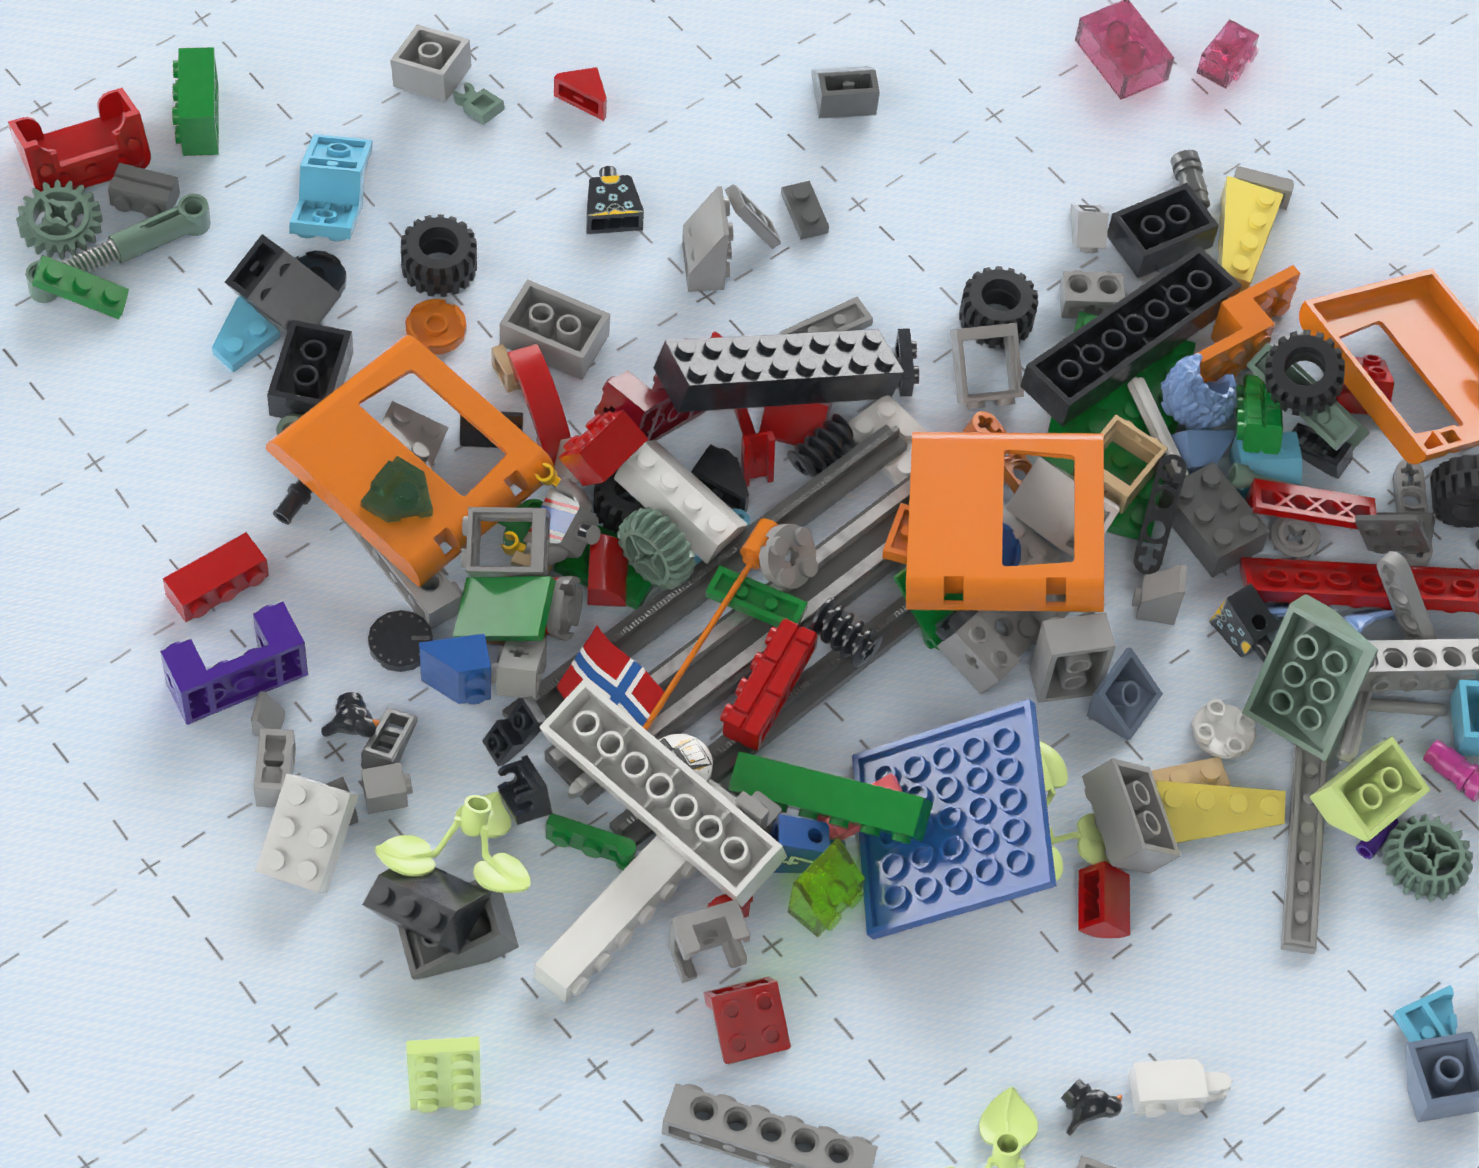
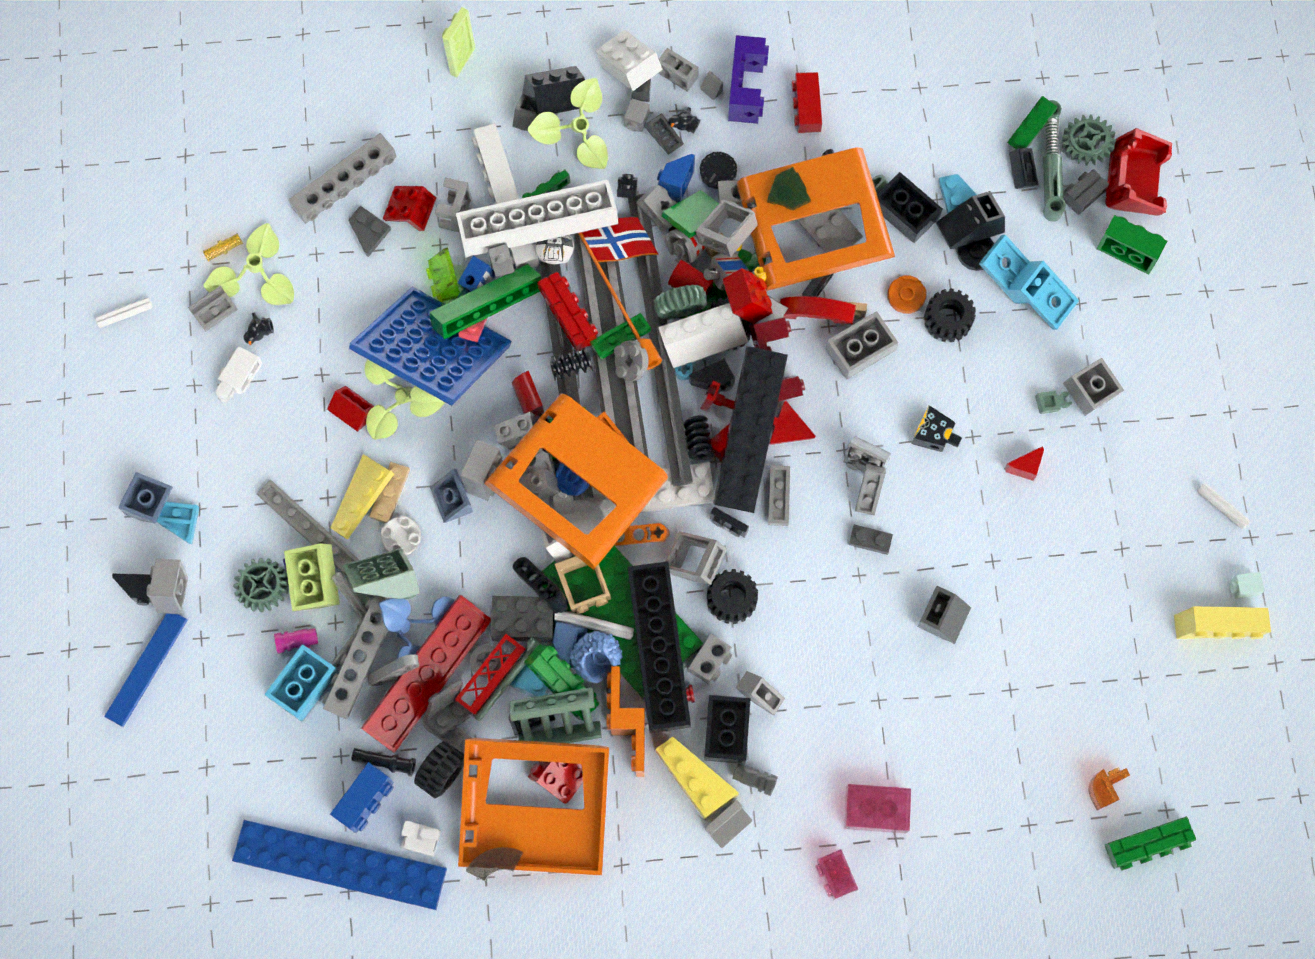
camera: 130 degrees right, 15 degrees up
black hinge [497,755,553,825] -> none
light grey brick [1082,758,1181,874] -> none
light grey slope [1132,564,1188,625] -> none
black torso [1209,583,1278,663] -> none
black tyre [1265,330,1345,416] -> none
none -> dark grey wing [349,206,391,257]
none -> red brick [512,370,544,415]
none -> black slope [1009,148,1039,189]

